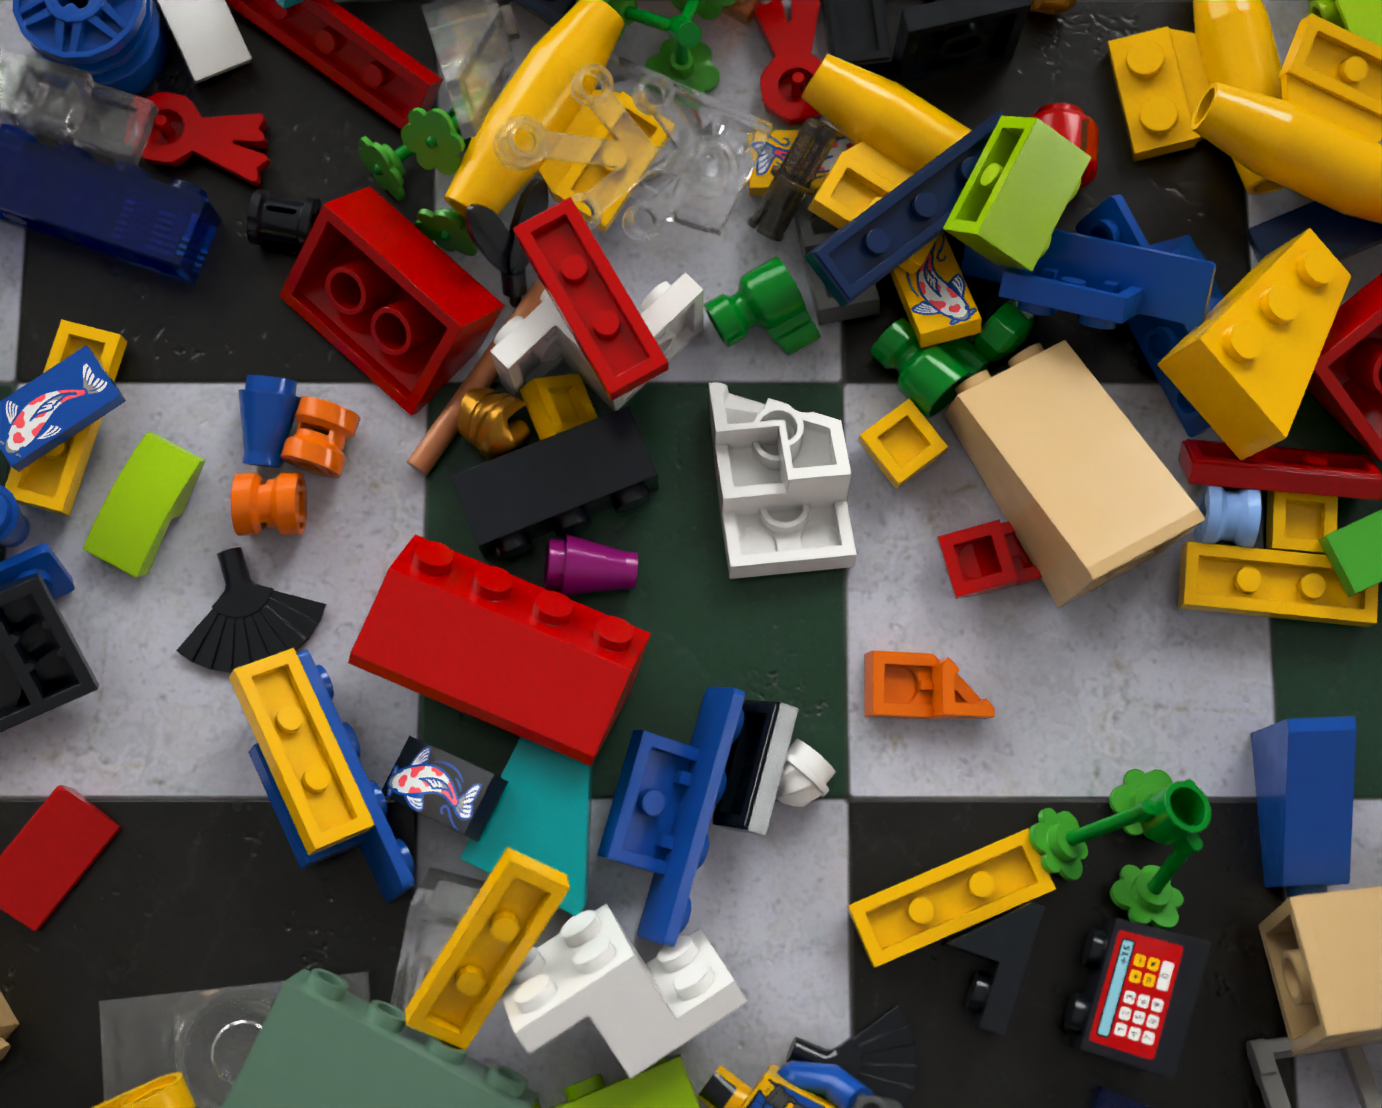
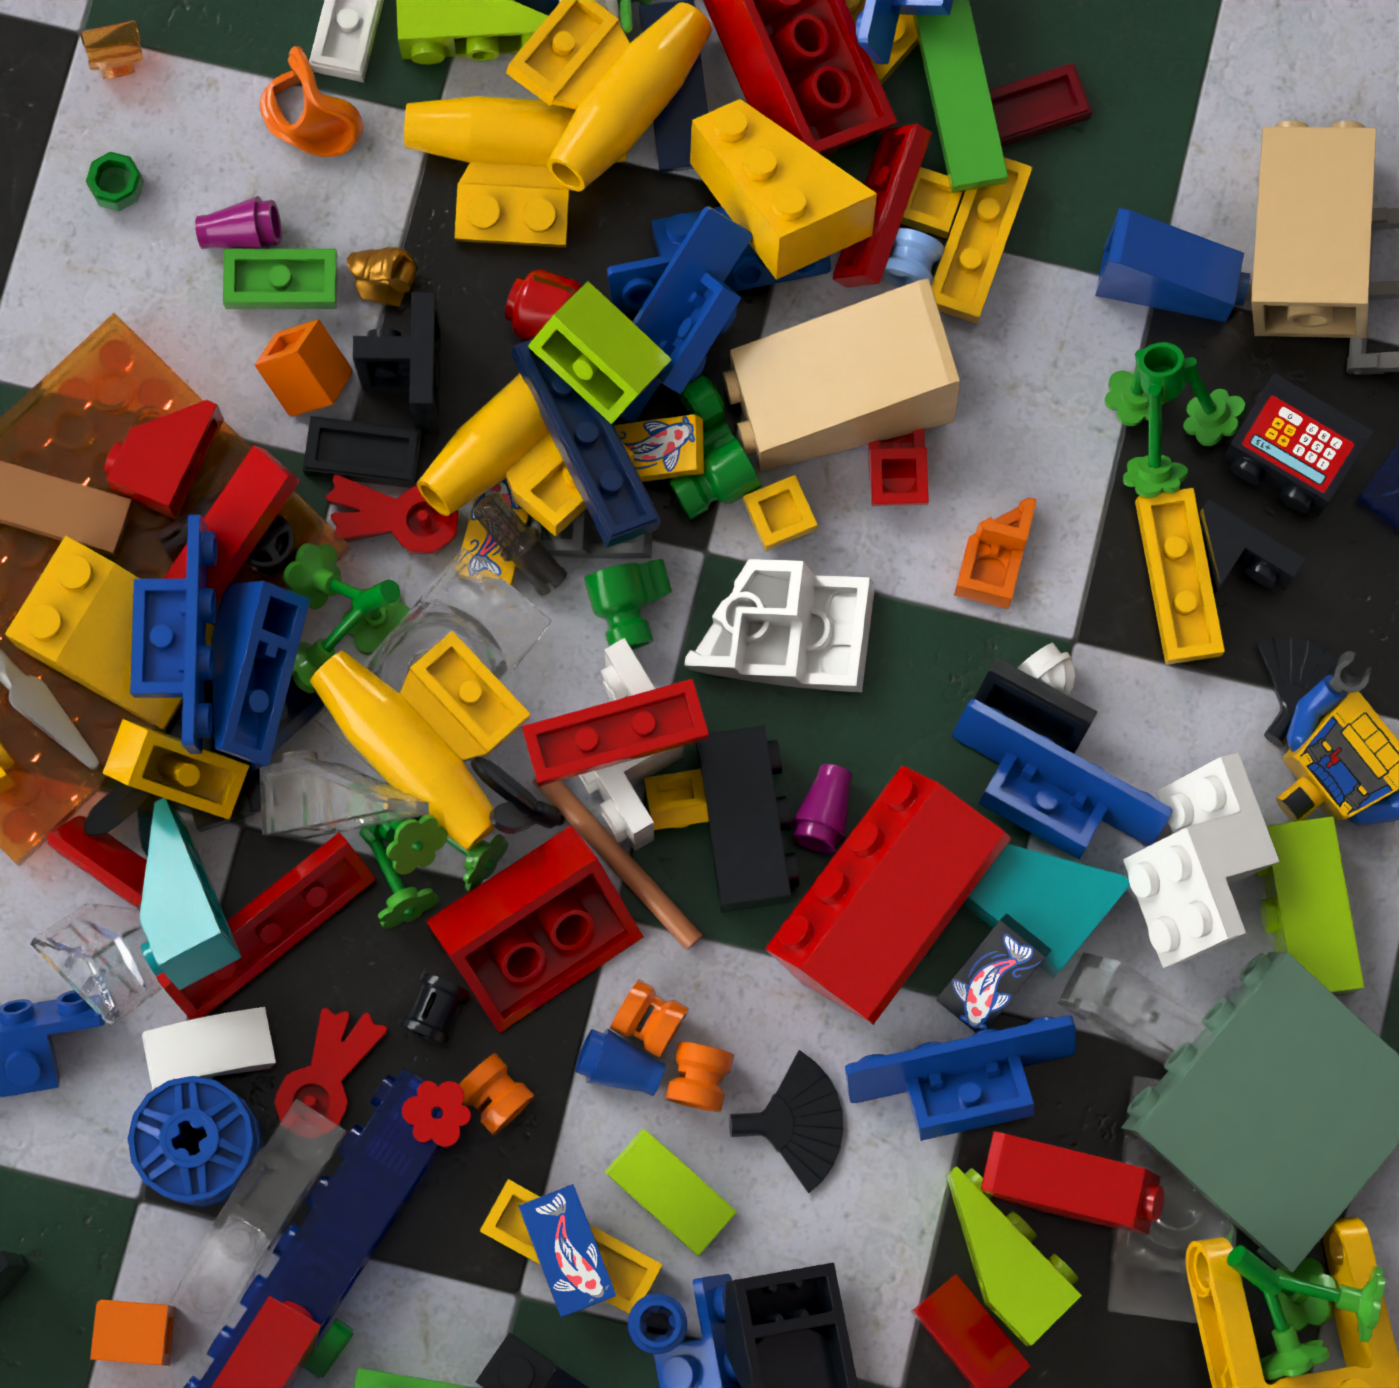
camera: 80 degrees left, 0 degrees up
yellow plate [228,648,375,856] -> none
yellow plate [405,847,570,1050] -> none
pearl gold arm [458,387,530,460] -> none
clear plant [493,63,739,242] -> none
none -> red plant [402,1081,471,1147]
none -> orange wheel [459,1053,535,1136]
none -> lime slope [946,1166,1082,1346]
none -> red slope [981,1131,1164,1235]

